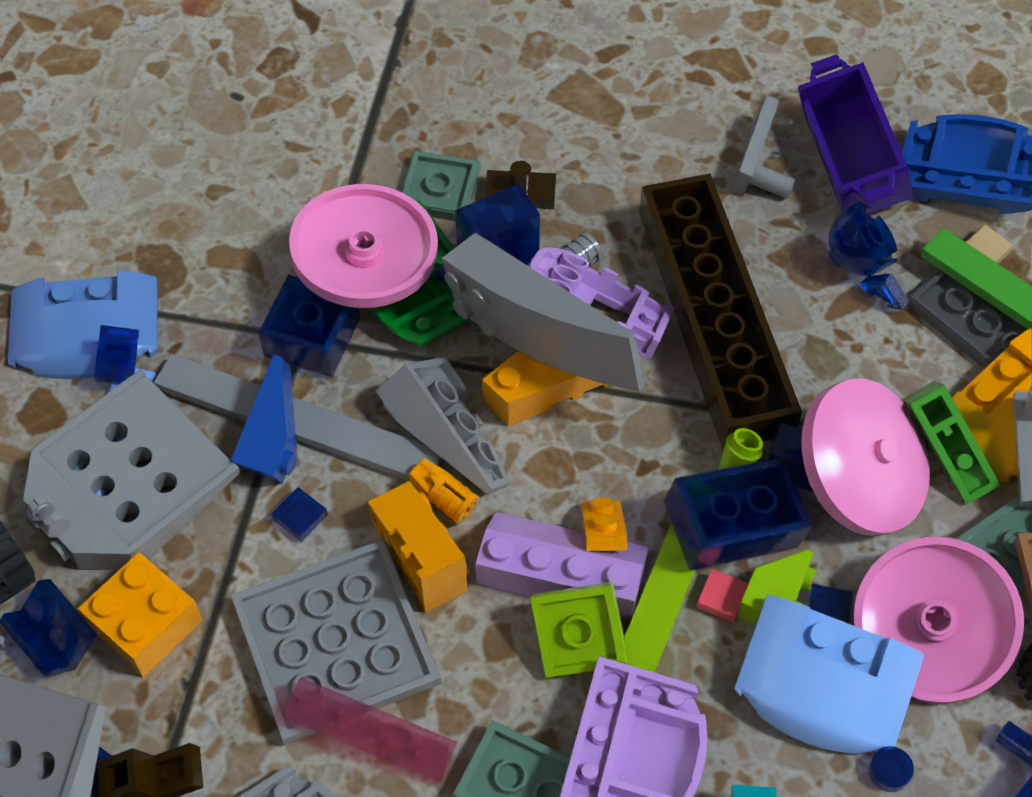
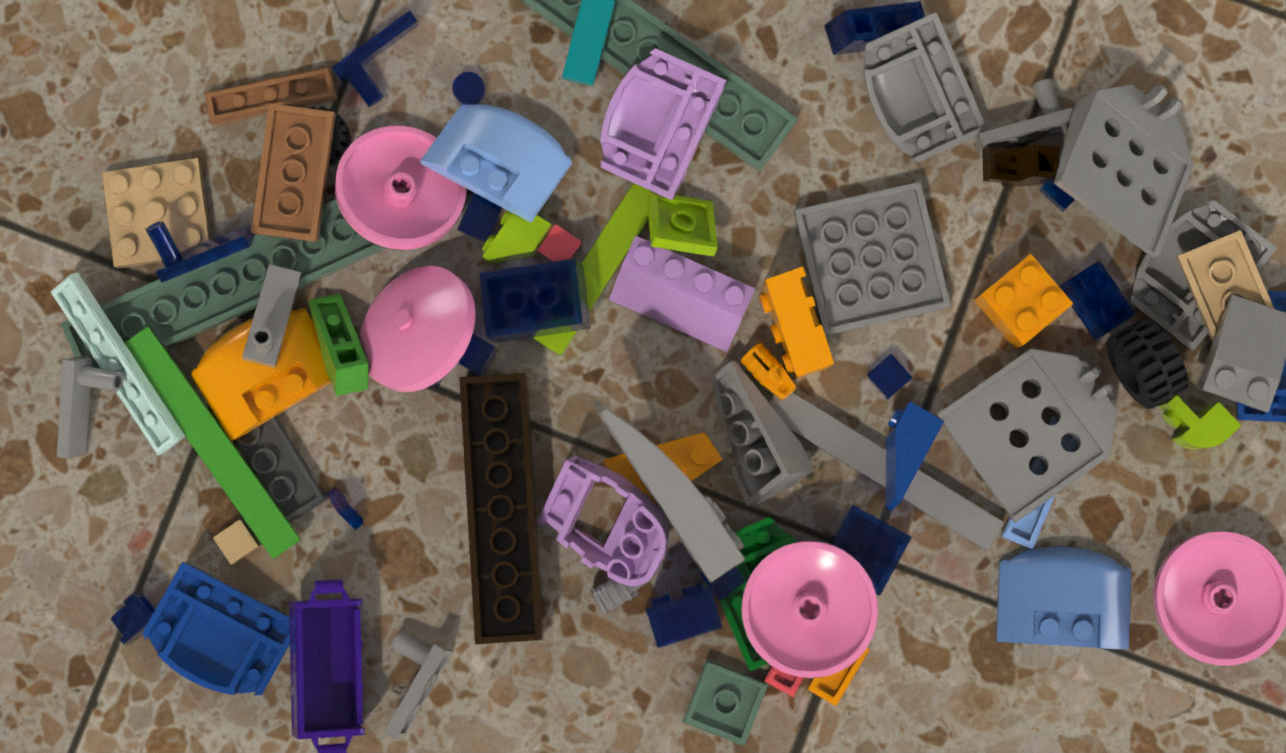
camera: 170 degrees left, 25 degrees up
clear blue panel [94,325,139,384] -> none
clear pink plate [283,677,457,783] -> none
dark brown tile [485,161,556,209] -> none
light orange plate [581,497,627,551] -> none
lime cone [716,428,763,485] -> none
clear blue cylinder [828,202,898,276] -> none

